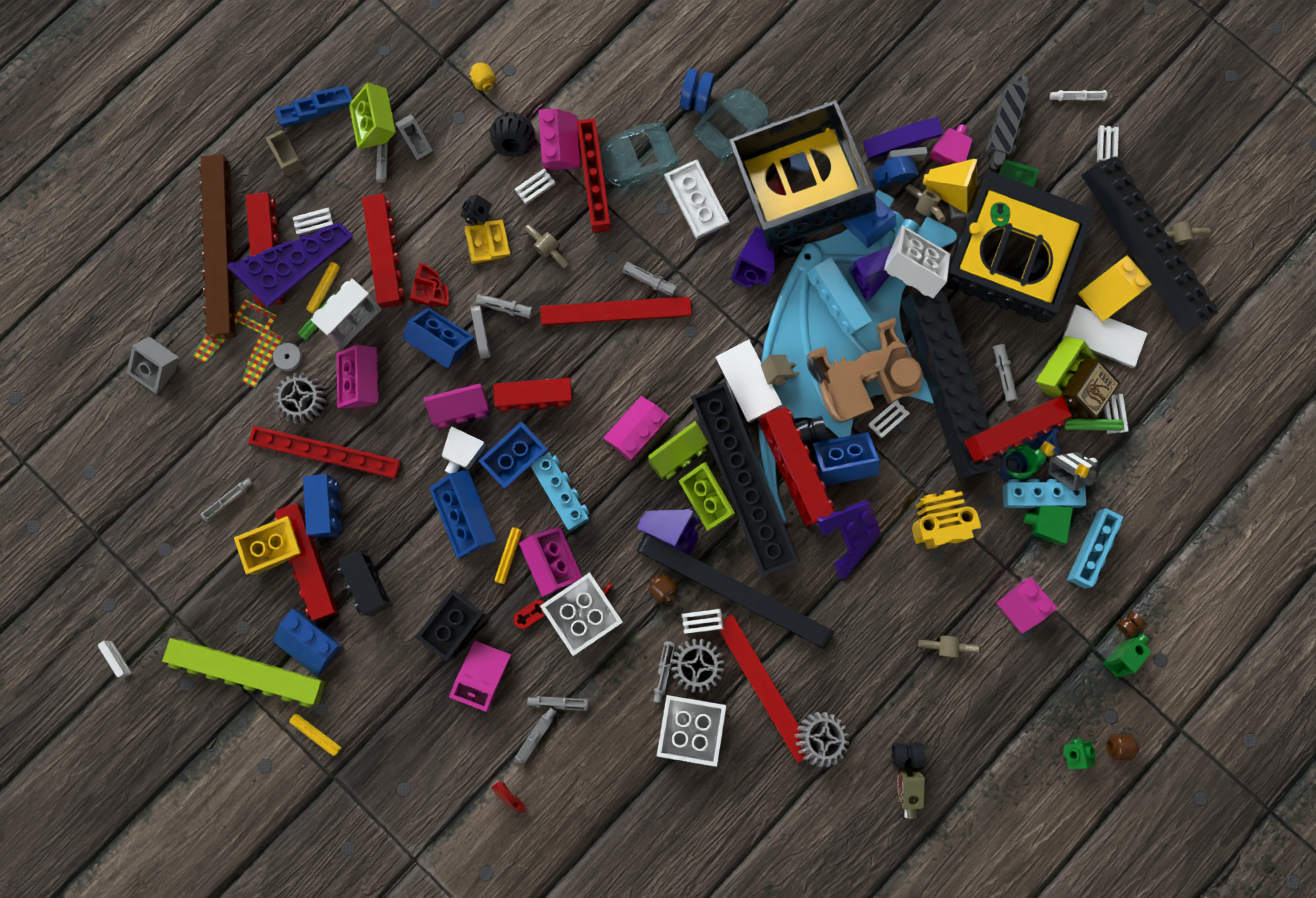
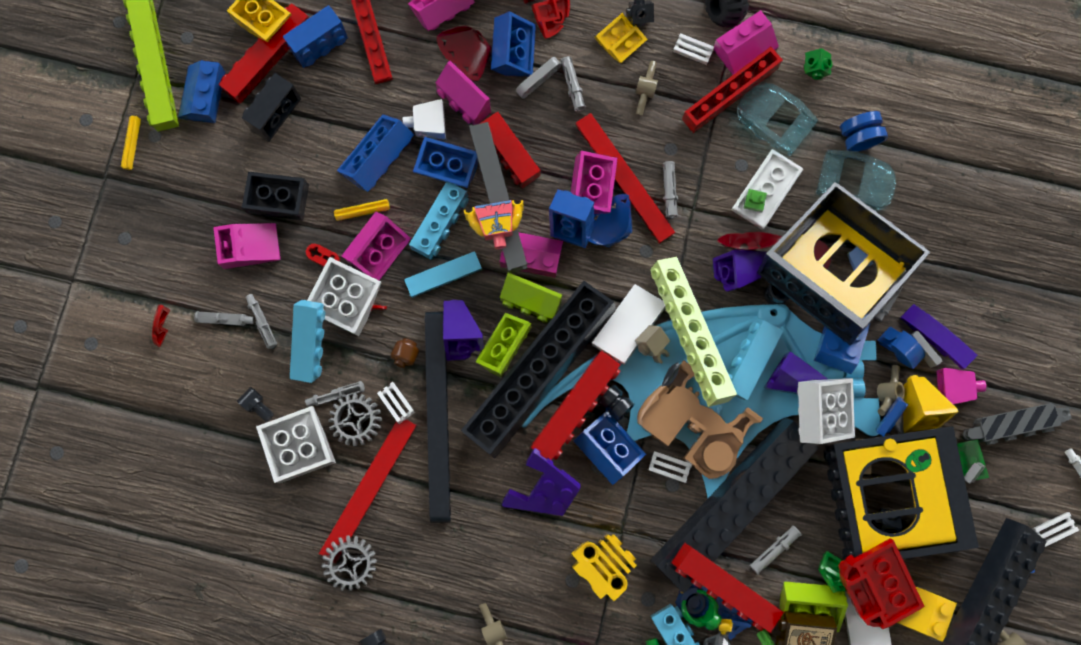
camera: 60 degrees right, 0 degrees up
none -> black axle [237,386,274,422]
none -> medium azure brick [290,300,325,383]
none -> medium azure tile [404,251,482,298]
none -> dark red piece [437,26,491,81]
none -> torso [464,200,523,249]
none -> dark grey tile [469,122,527,274]
none -> blue brick [549,190,594,248]
none -> dark pink slope [571,151,617,214]
none -> blue piece [589,194,632,248]
none -> yellowish green brick [650,257,737,407]
none -> dark red piece [717,232,782,251]
none -> bright green tile [744,189,767,213]
none -> green brick [804,48,832,80]
none -> green slope [818,551,846,593]
none -> red plate [839,538,925,629]
none -> blue slope [876,397,908,436]
none -> light grey tile [964,462,986,483]

